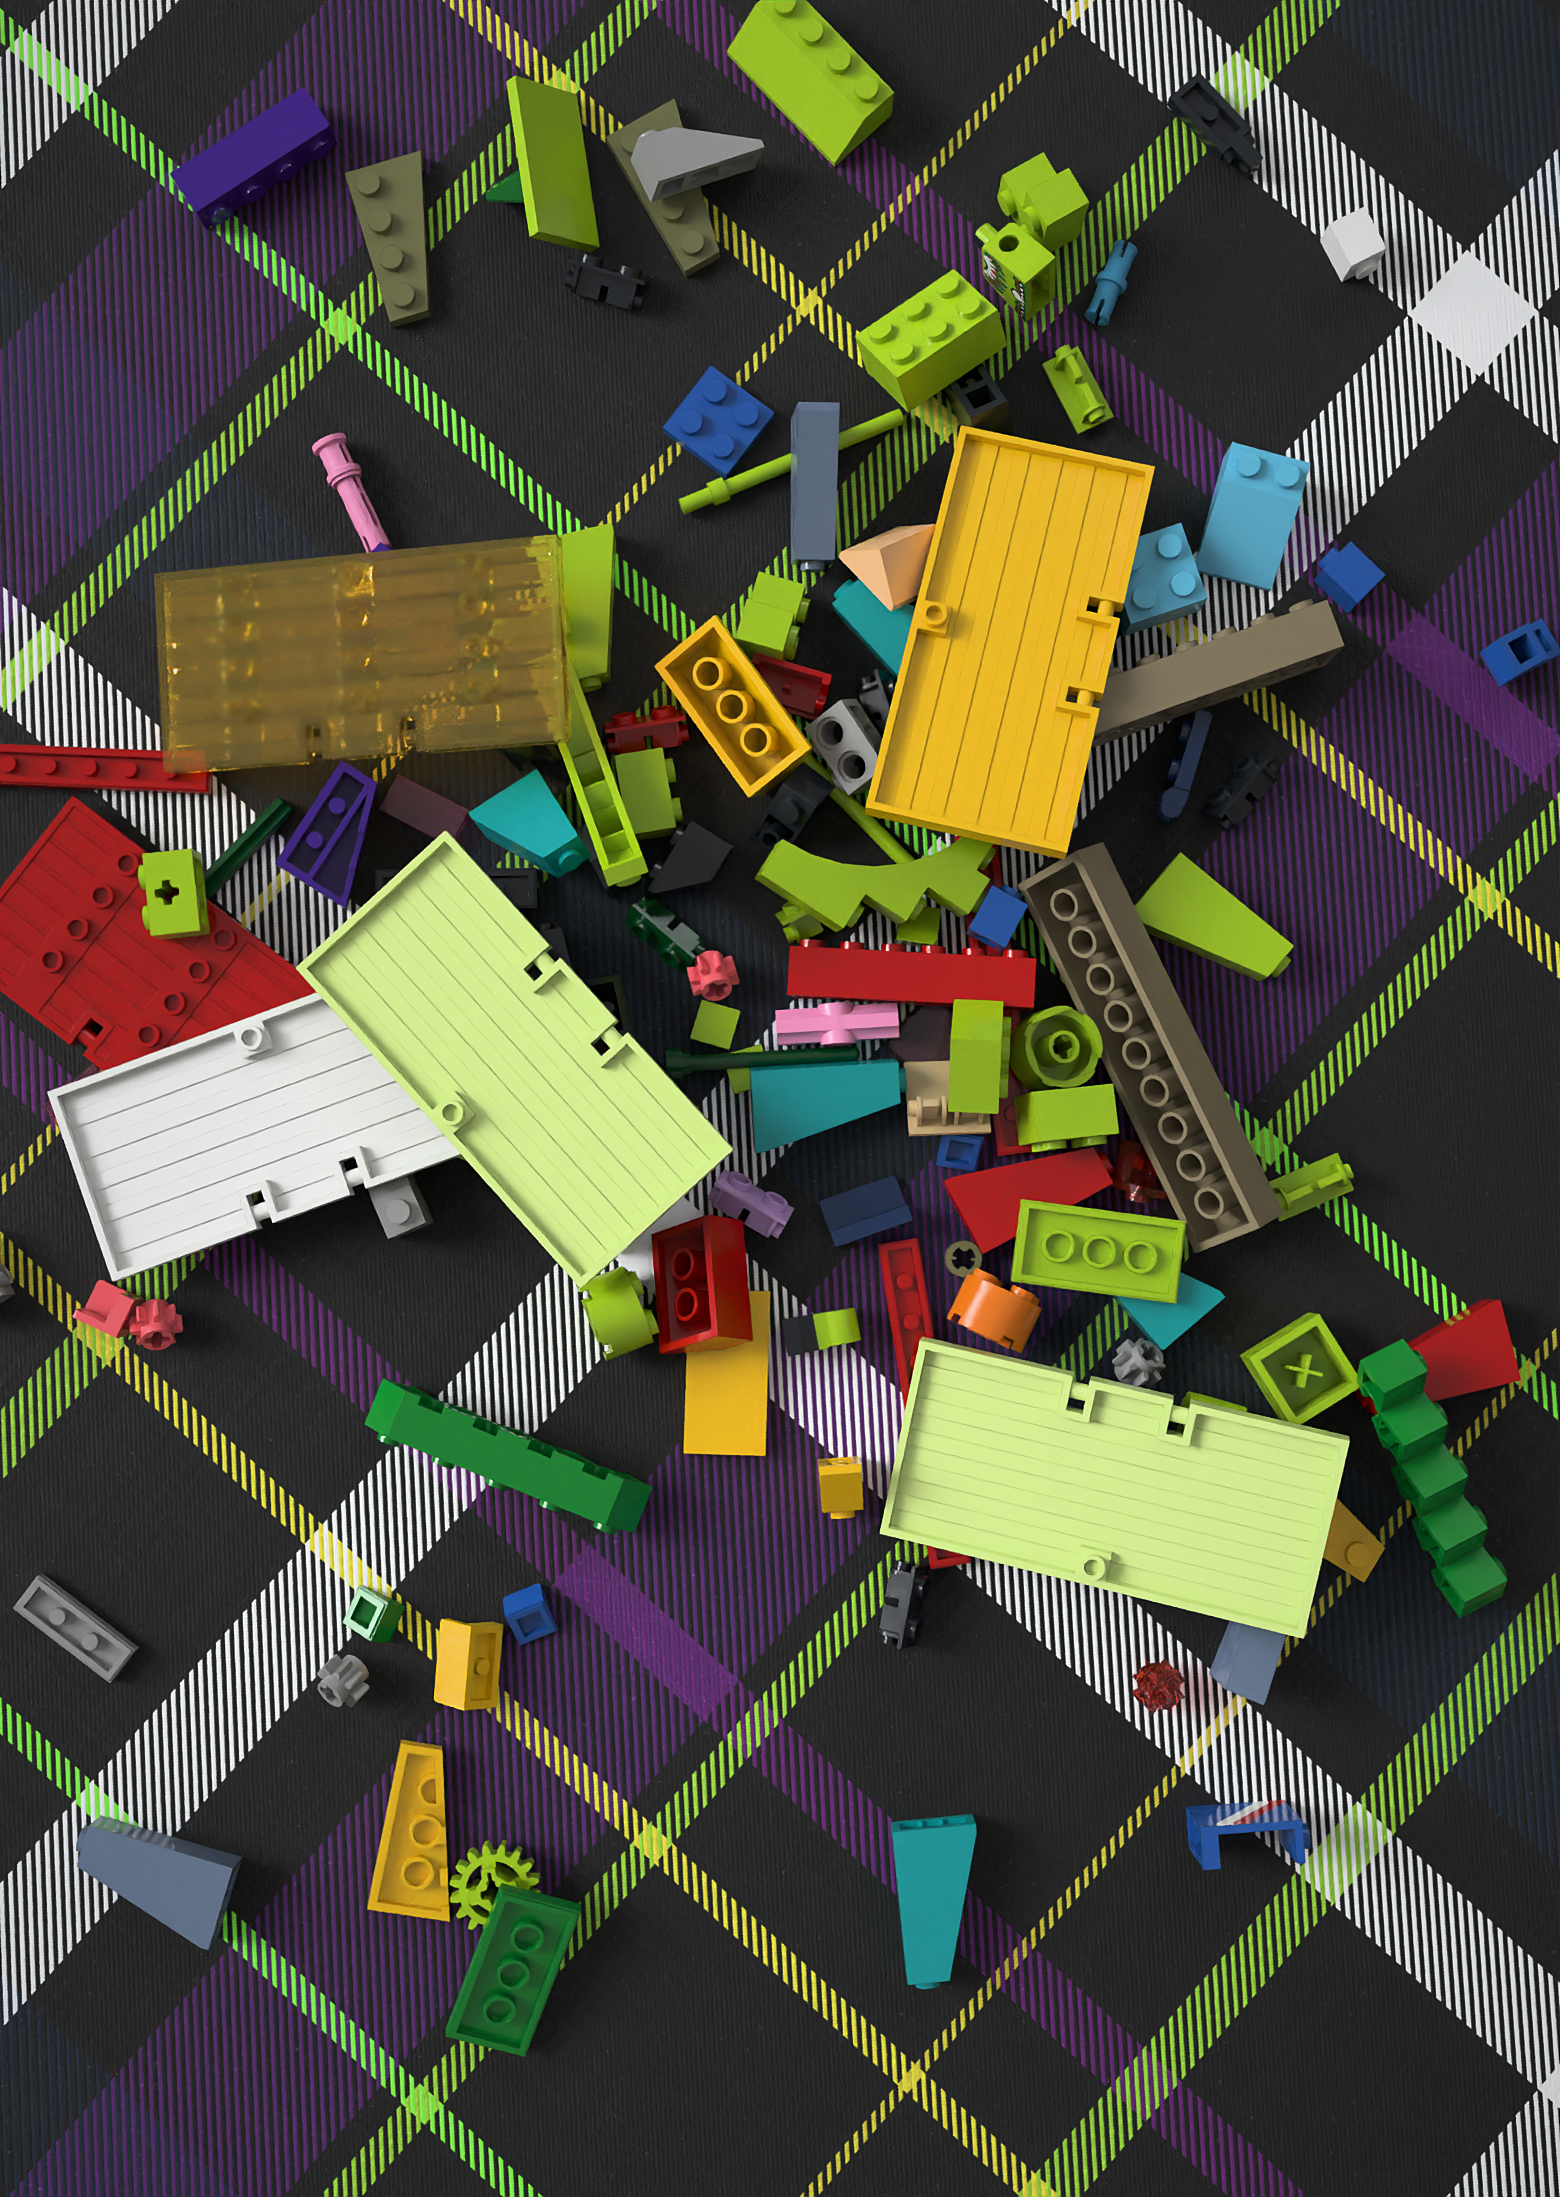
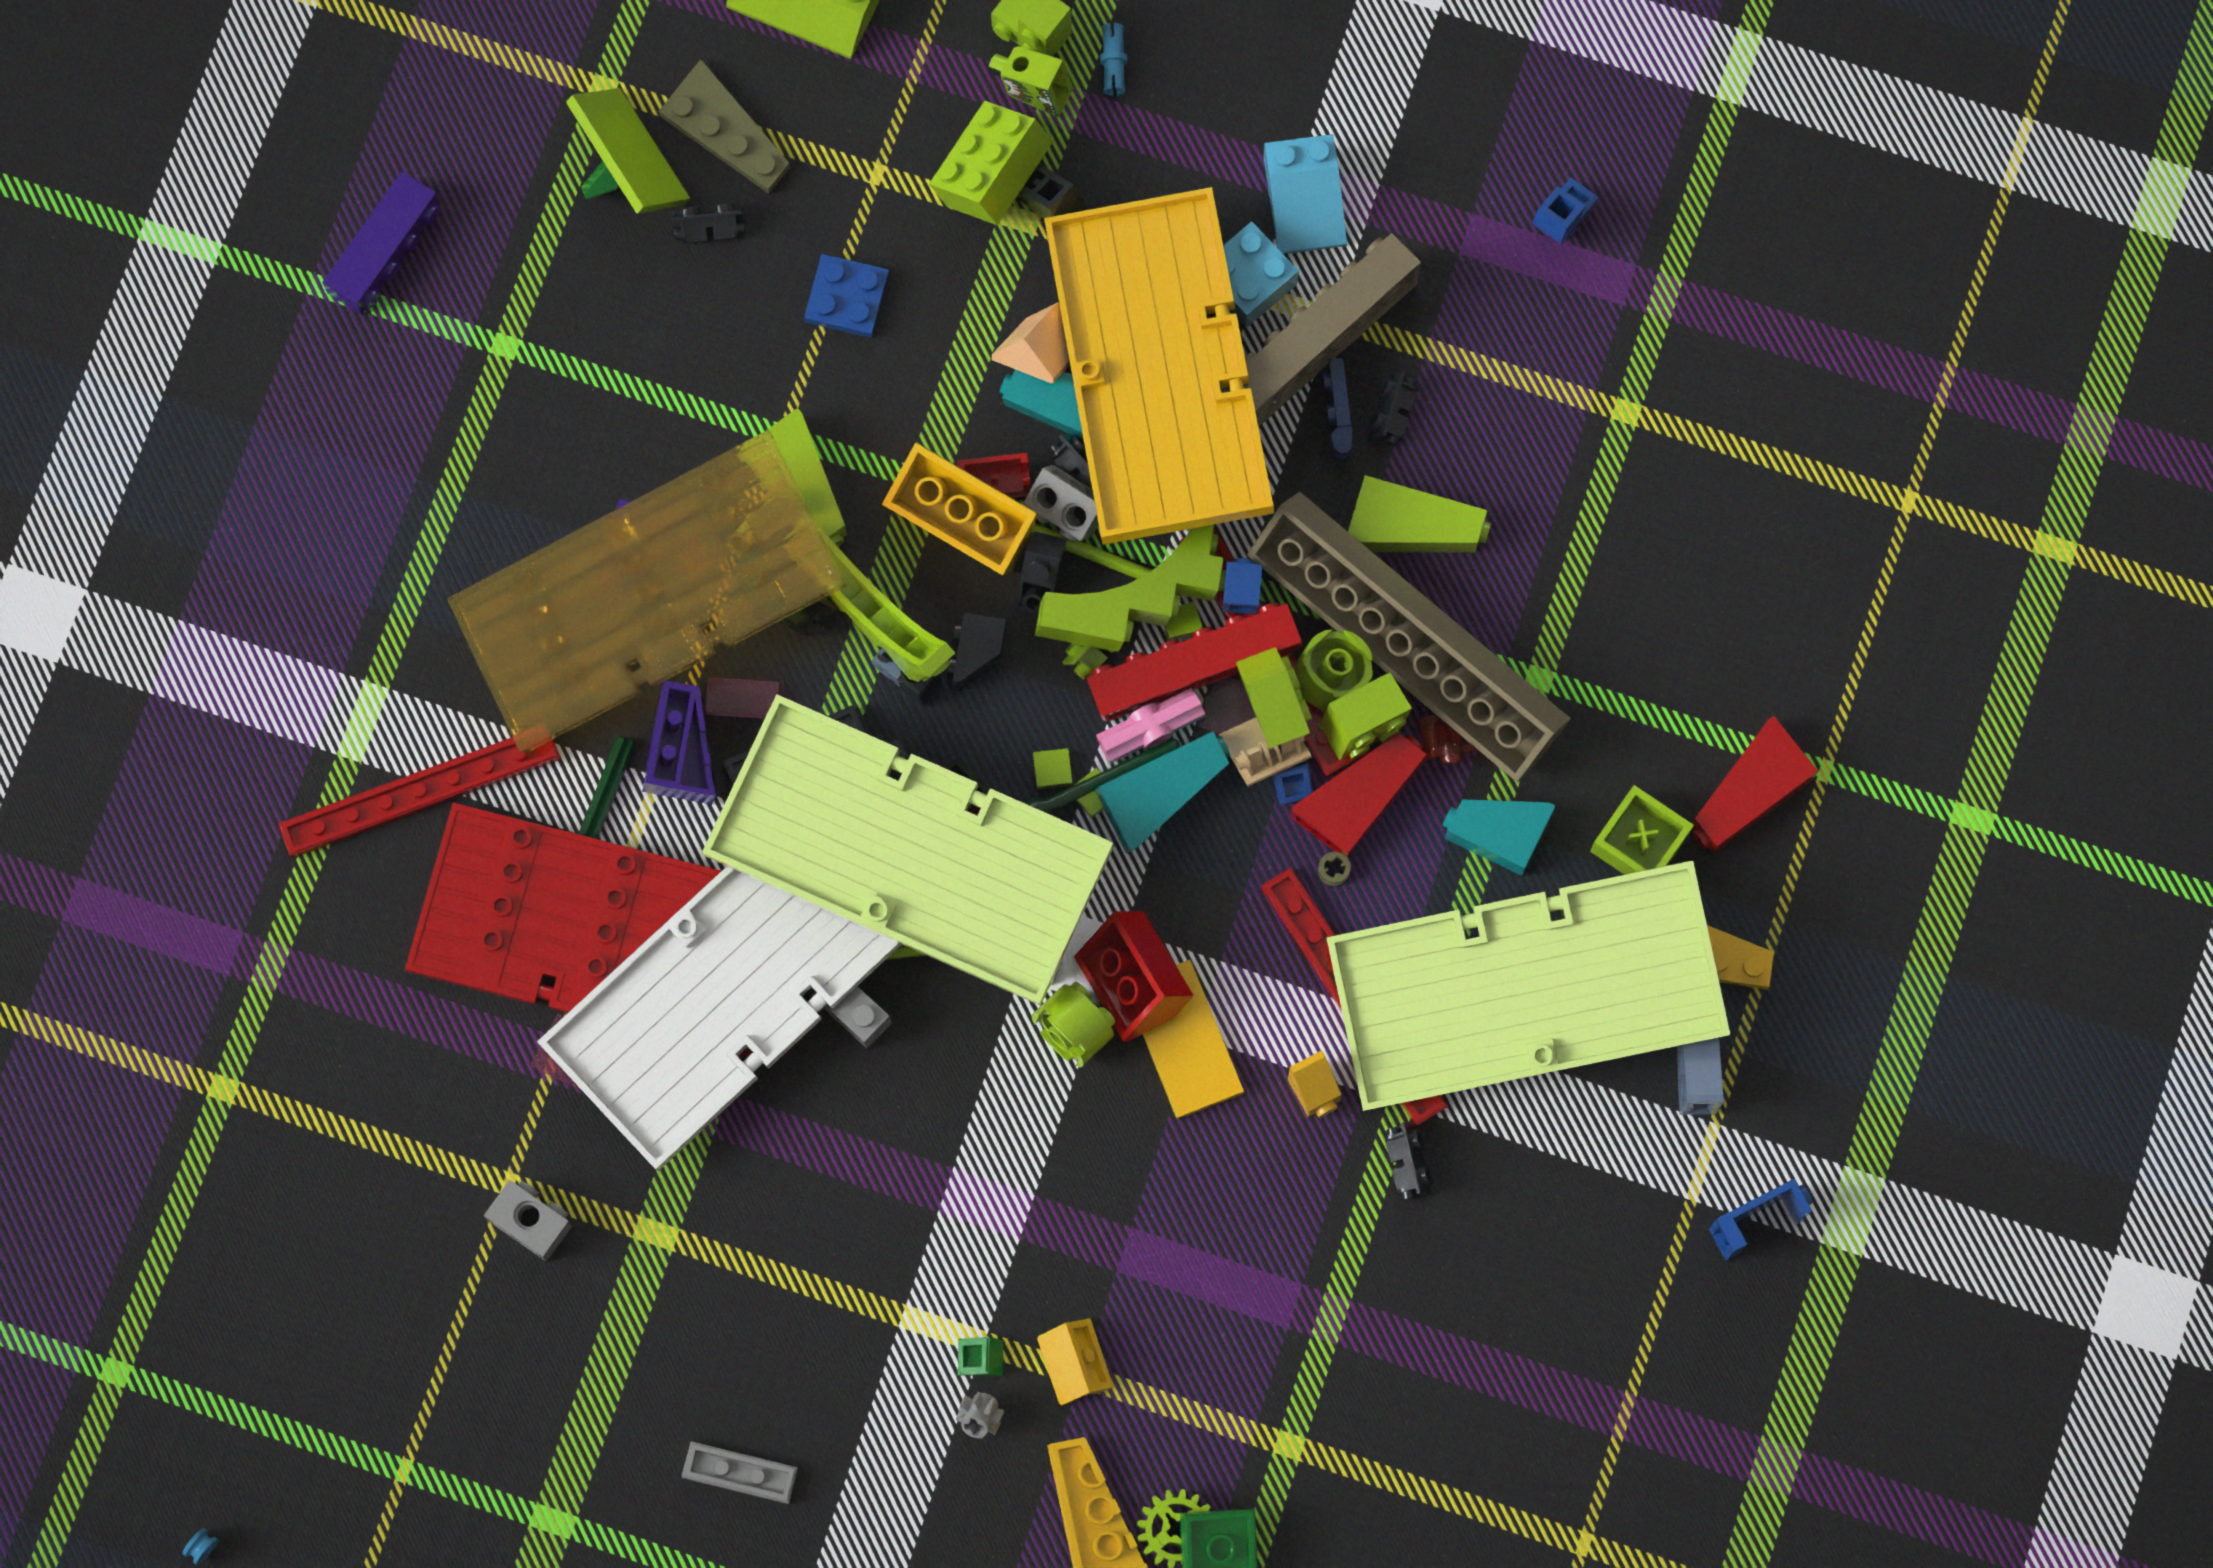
camera: 20 degrees left, 10 degrees down
coral panel [72,1280,145,1338] -> none
coral gear [129,1299,183,1350] -> none
lime brick [138,848,210,940] -> none
bright pink pin [312,433,391,556] -> none
olive wing [345,150,430,328] -> none
green brick [364,1378,653,1535] -> none
teal slope [469,769,592,878] -> none
blue slope [502,1583,558,1645] -> none
red hinge [605,705,689,755] -> none
lime brick [614,747,683,841] -> none
dark green hinge [624,896,707,975] -> none
light grey slope [630,127,765,202] -> none
lime bar [678,408,905,514] -> none
coral gear [687,950,739,1001] -> none
lavender hinge [707,1169,795,1239] -> none
lime brick [735,572,811,661] -> none
leg [781,1308,861,1356] -> none
sand blue slope [791,402,840,572] -> none
dark blue panel [819,1175,913,1247] -> none
teal slope [891,1814,977,1989] -> none
orange brick [946,1268,1042,1354] -> none
lime tile [1010,1199,1187,1304] -> none
lime hinge [1042,344,1114,435] -> none
light grey gear [1112,1338,1166,1389] -> none
clear red gear [1132,1659,1185,1714] -> none
lime hinge [1269,1153,1354,1222] -> none
blue brick [1313,541,1385,614] -> none
green brick [1357,1339,1507,1619] -> none

